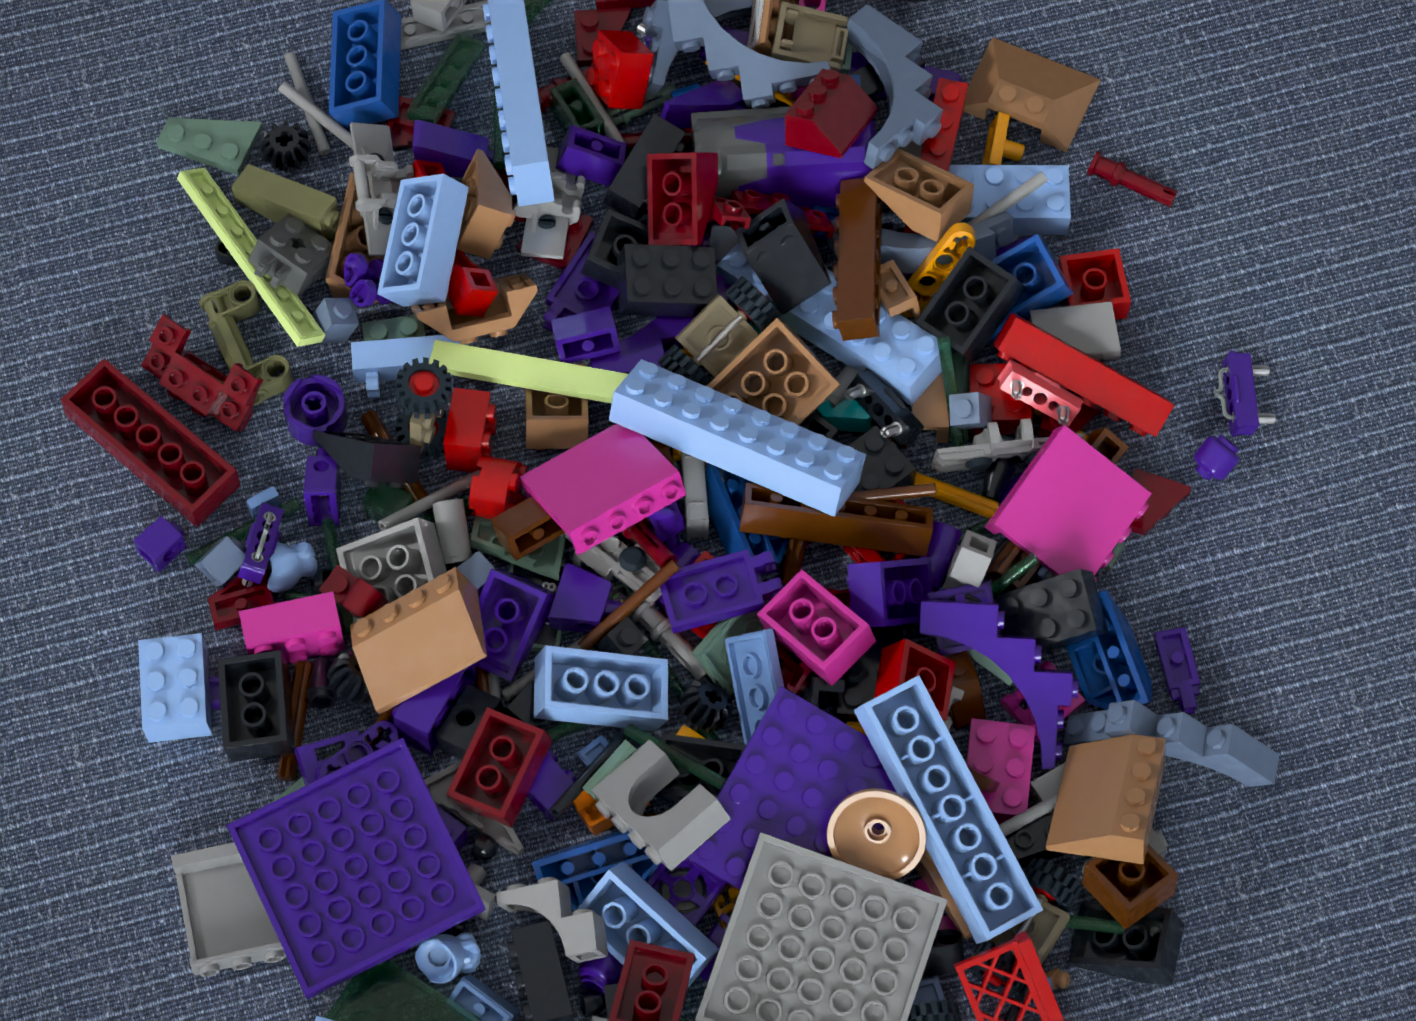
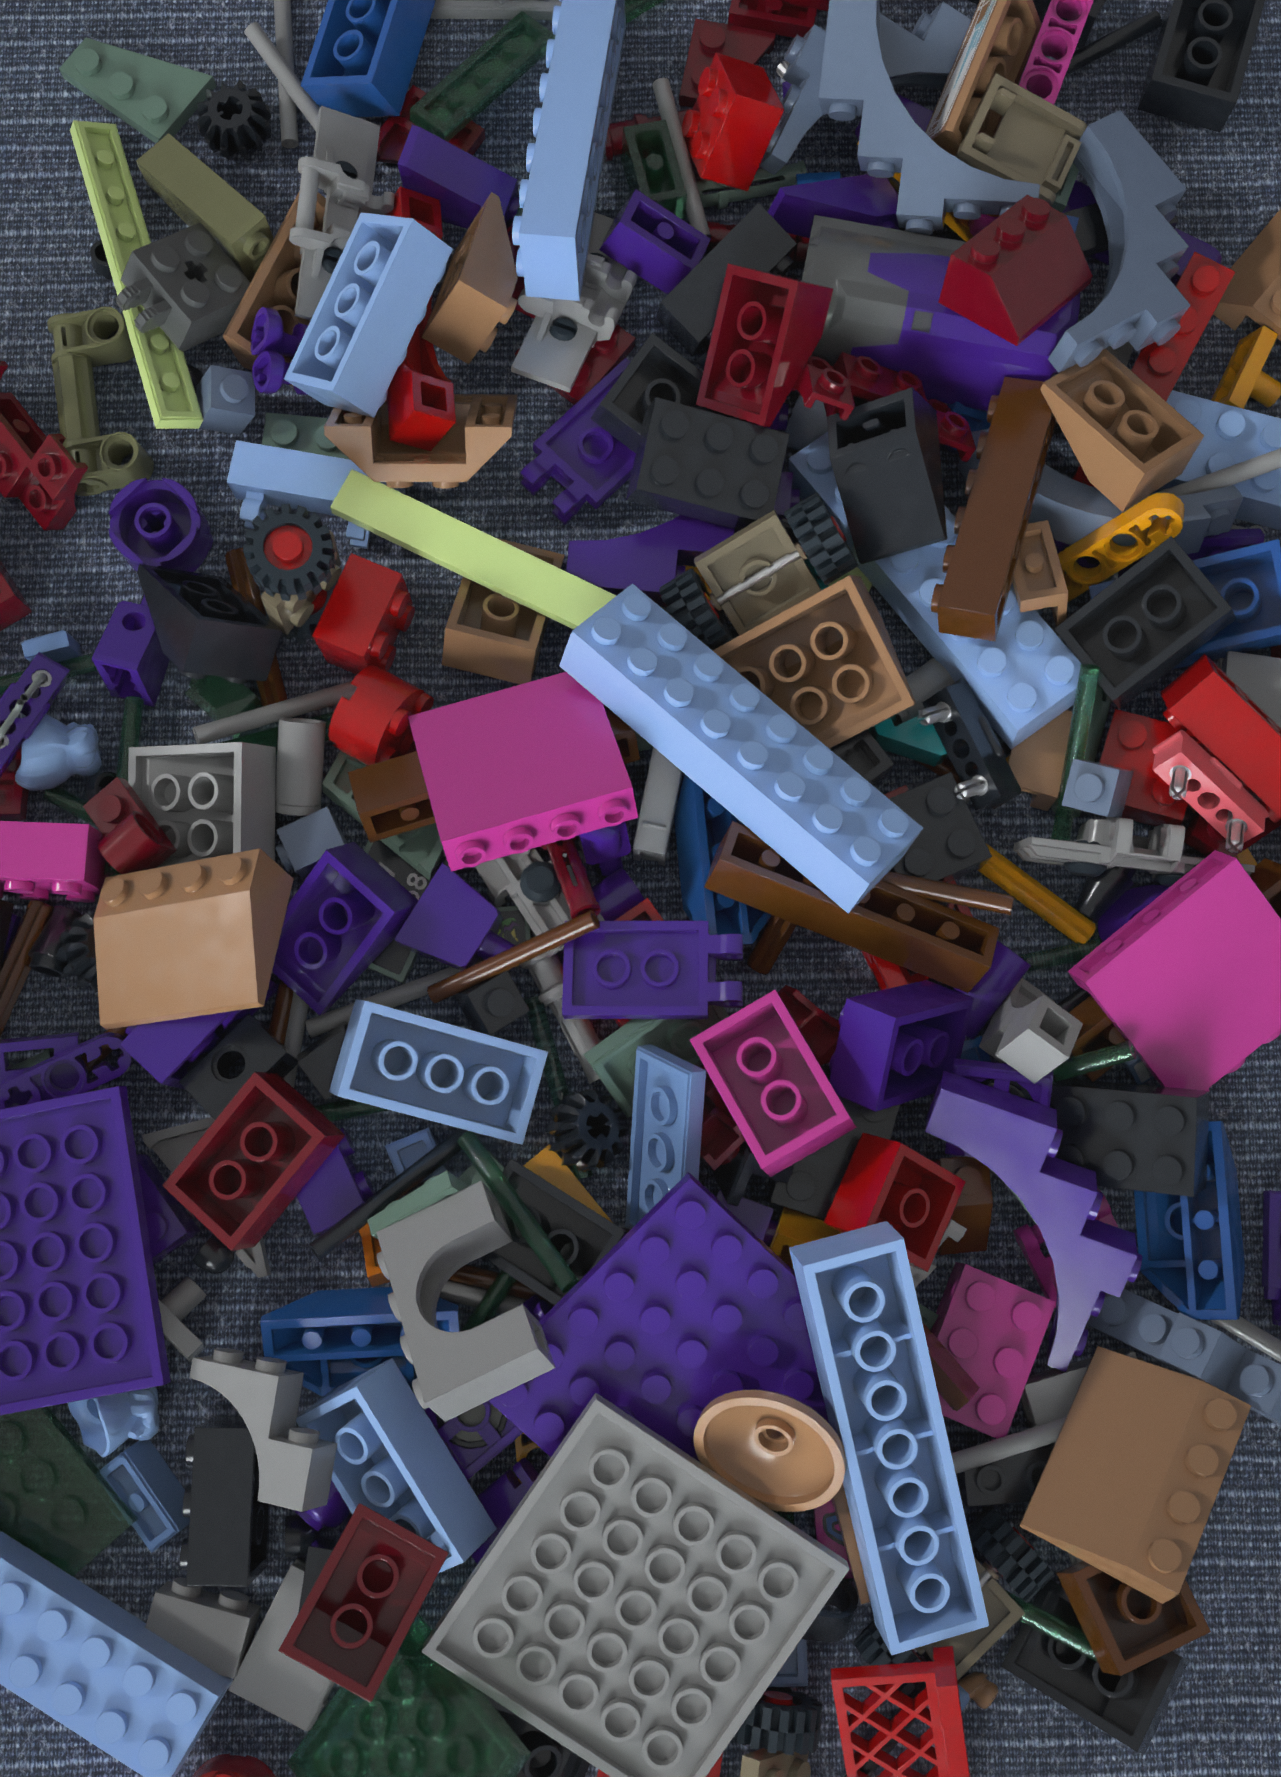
camera: 15 degrees right, 15 degrees up
dark purple brick [551,306,621,363] -> none

